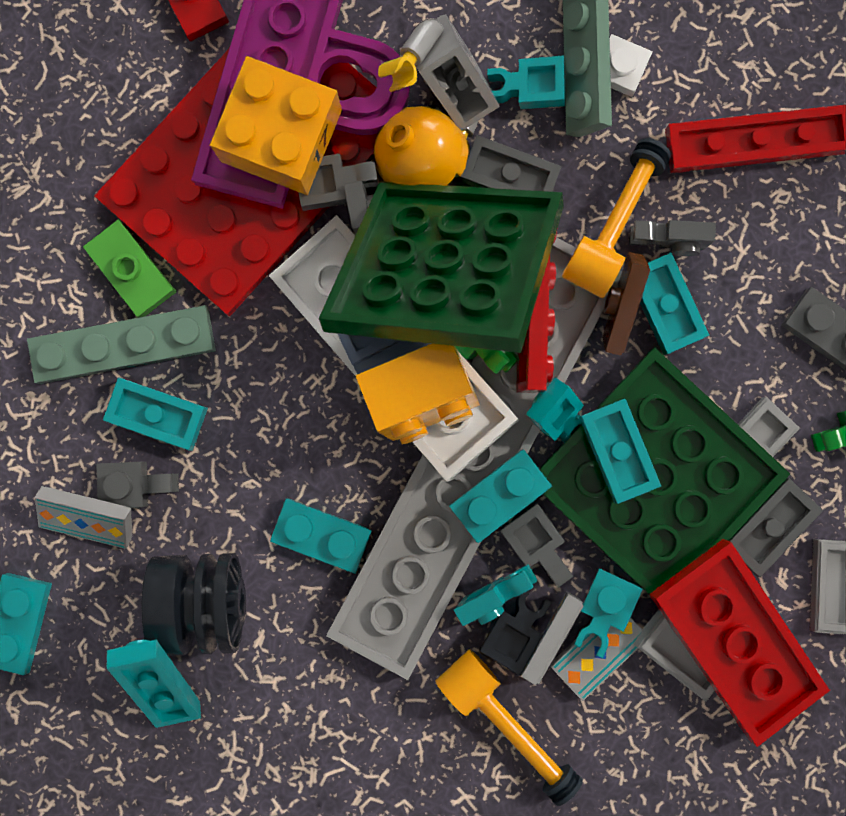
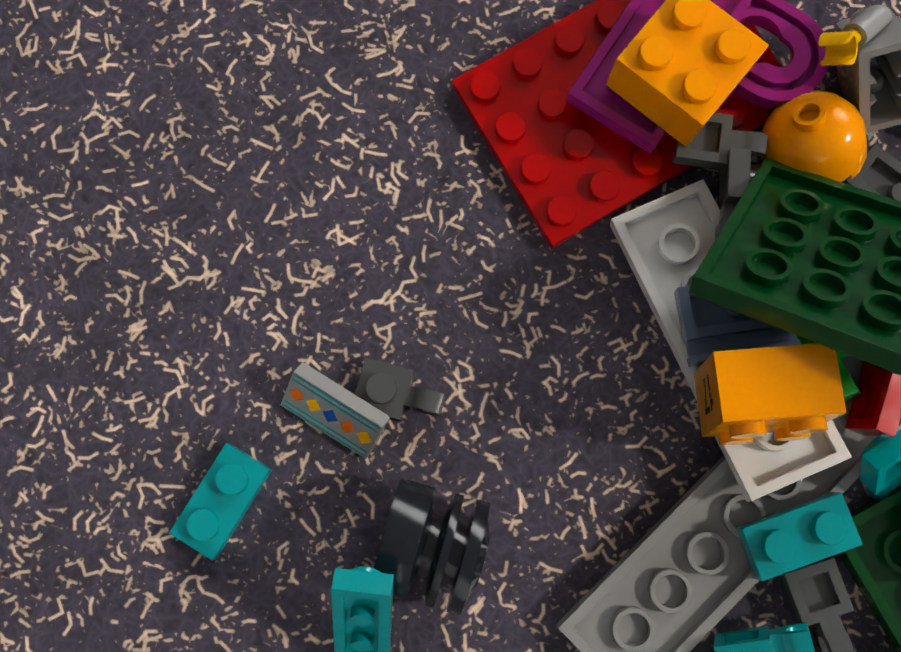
camera: 10 degrees right, 5 degrees down
sand green plate [27,305,216,384] -> none
bright green plate [83,219,176,318] -> none
teal plate [103,377,208,451] -> none
teal plate [270,498,372,574] -> none

